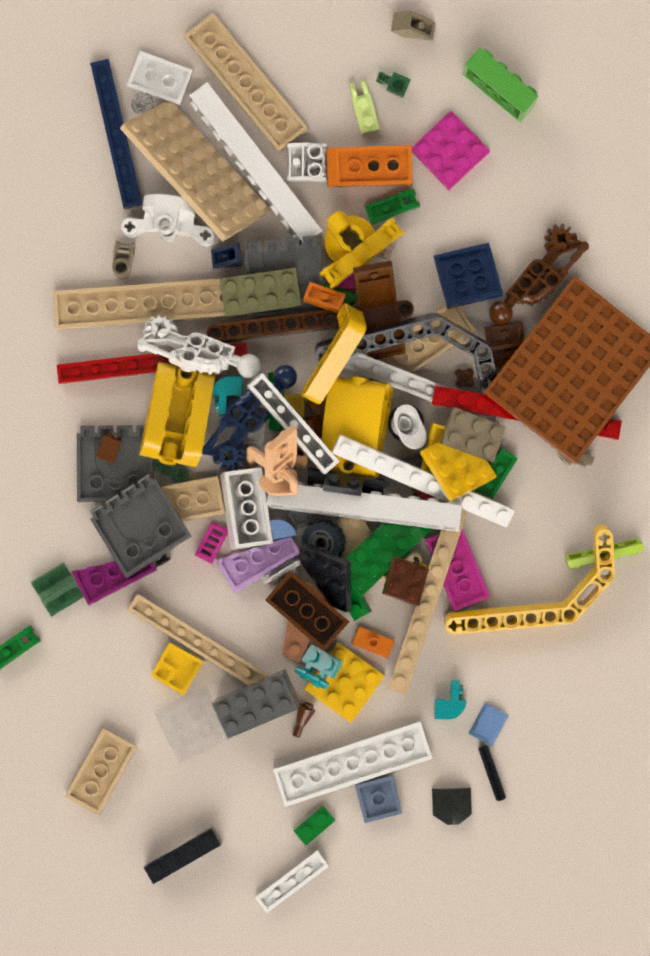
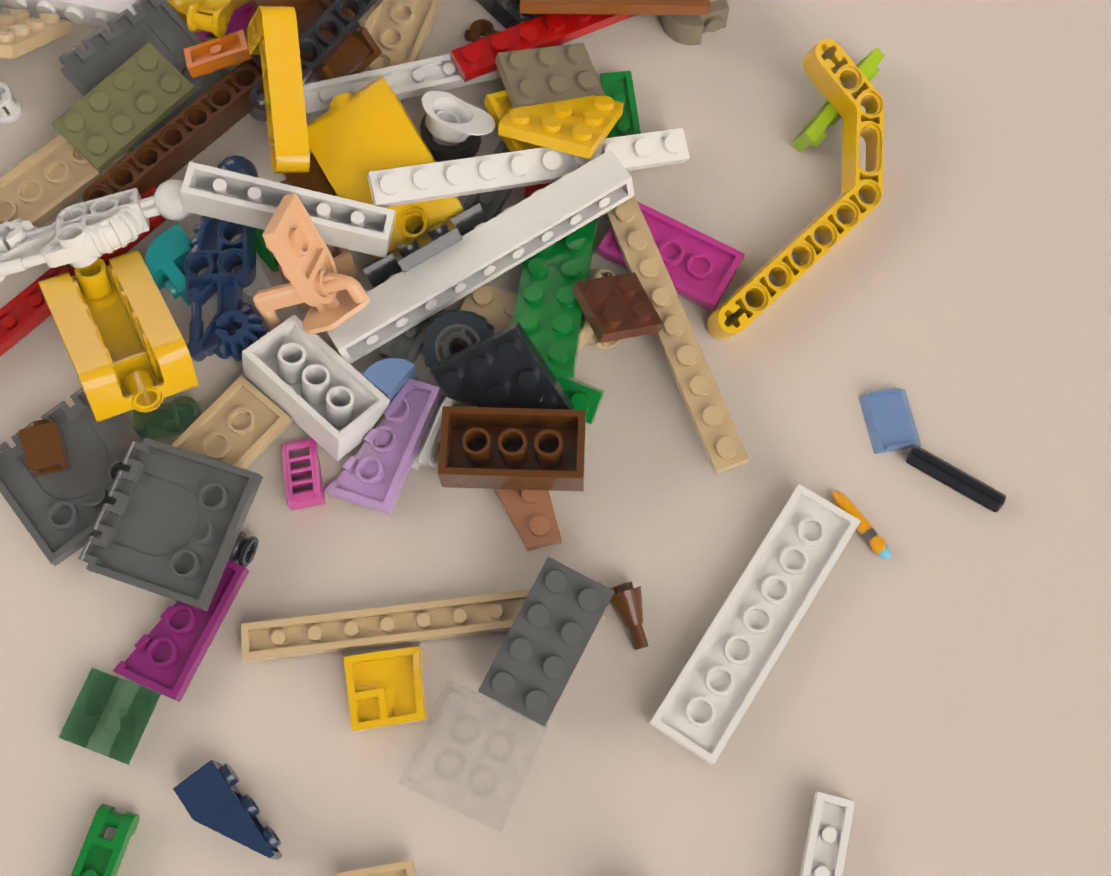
camera: 40 degrees left, 15 degrees down
dark blue slope [211,243,242,269] -> none
green plate [293,806,336,846] -> none
teal plate [294,644,344,690] -> none
yellow plate [304,642,385,723] -> none
orange plate [352,627,395,659] -> none
sand blue plate [355,775,402,823] -> none
pearl dark grey slope [432,788,472,825] -> none
teal brick [434,680,467,720] -> none
none -> dark blue slope [173,760,282,860]
none -> light orange piece [832,490,892,559]

